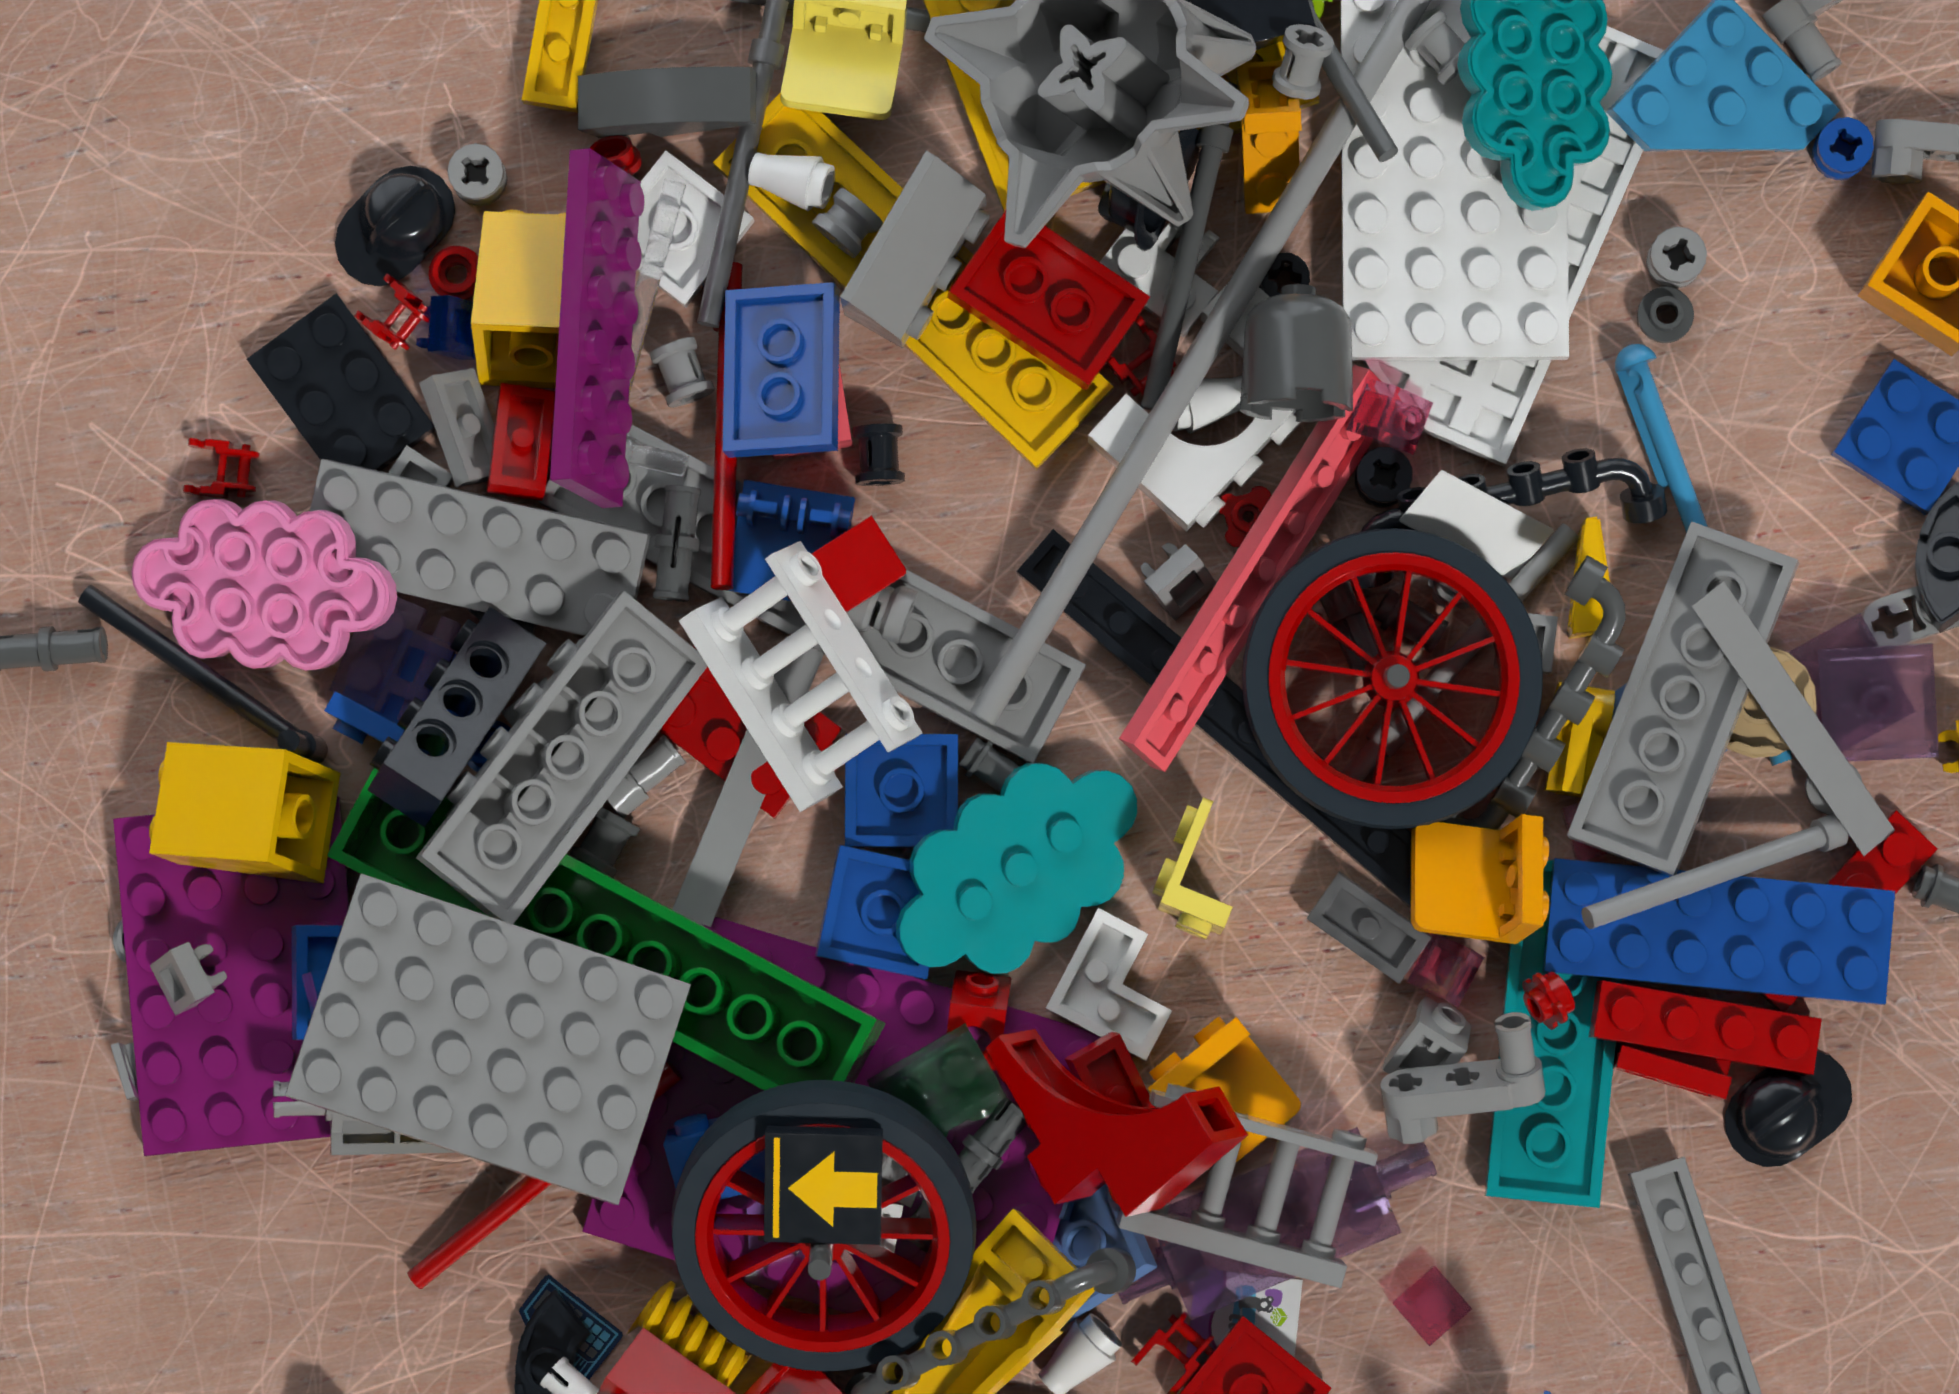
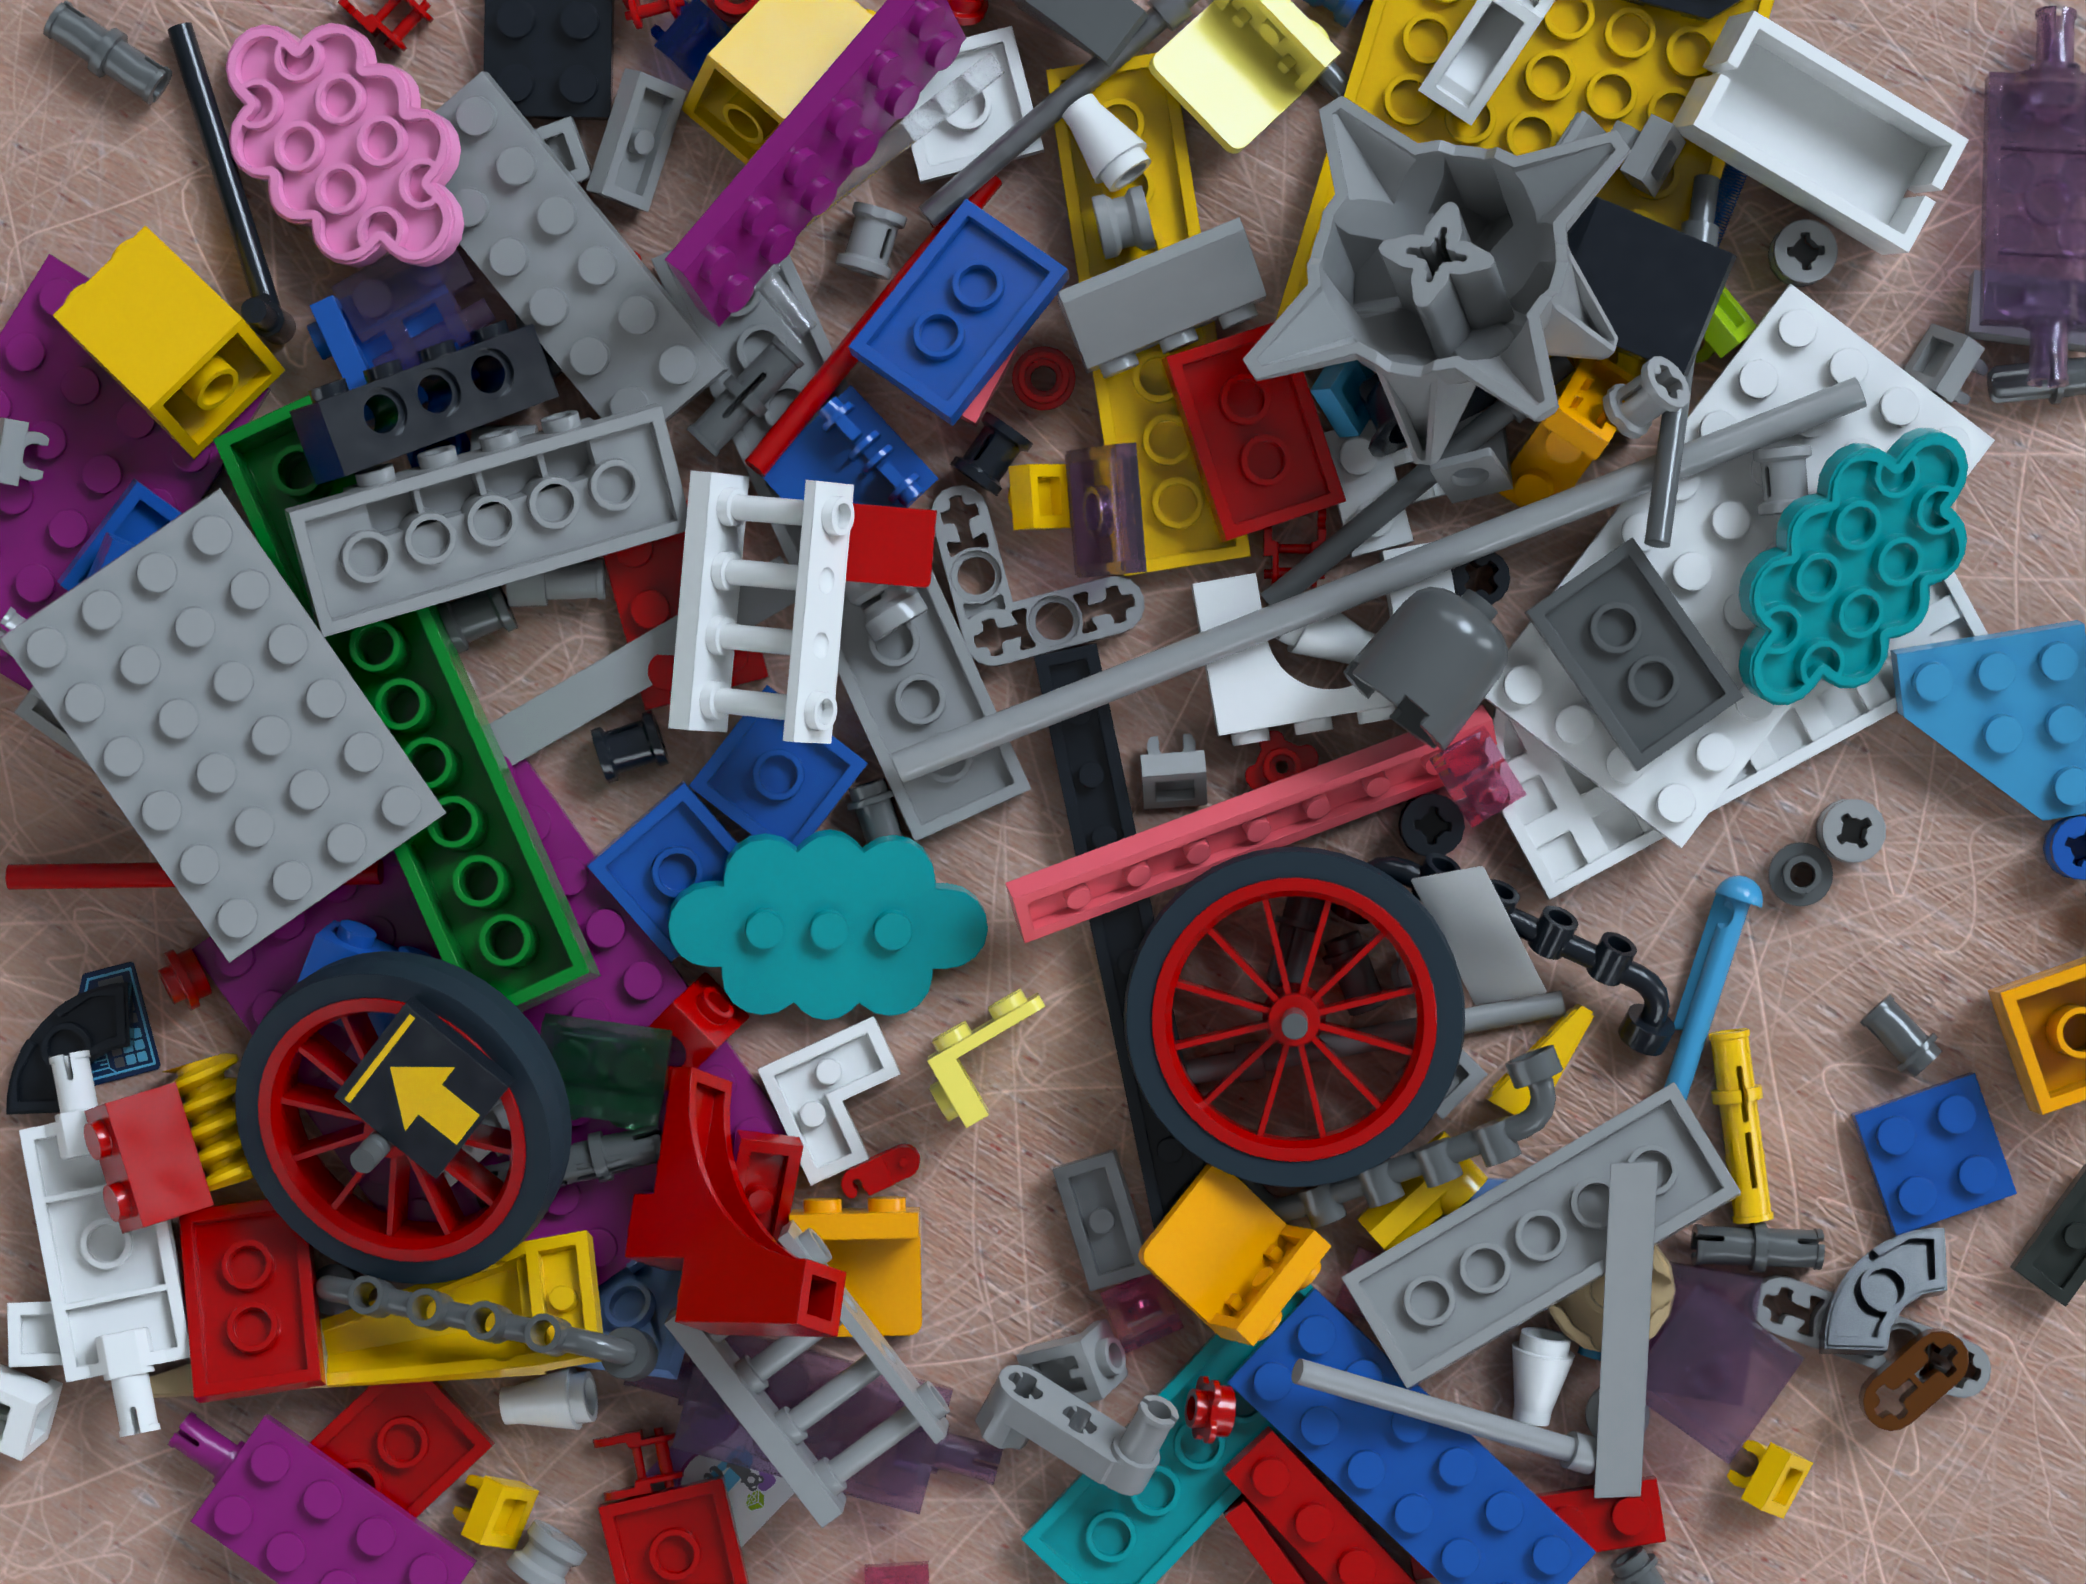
camera: 30 degrees right, 5 degrees up
red plate [487,383,555,501] -> none
none -> red plate [158,948,212,1011]
none -> black bush [591,710,670,783]
none -> red piece [841,1143,921,1198]
none -> light grey beam [931,485,1145,667]
none -> yellow plate [1008,464,1071,530]
none -> red plate [1012,346,1076,411]
none -> plate [1065,442,1147,578]
none -> dark azure plate [1310,360,1374,438]
none -> light grey bracket [1430,412,1514,504]
none -> white cone [1512,1327,1575,1426]
none -> dark grey plate [1524,537,1744,771]
none -> dark grey pin [1691,1222,1825,1273]
none -> yellow pin [1708,1028,1774,1224]
none -> dark grey pin [1860,994,1942,1077]

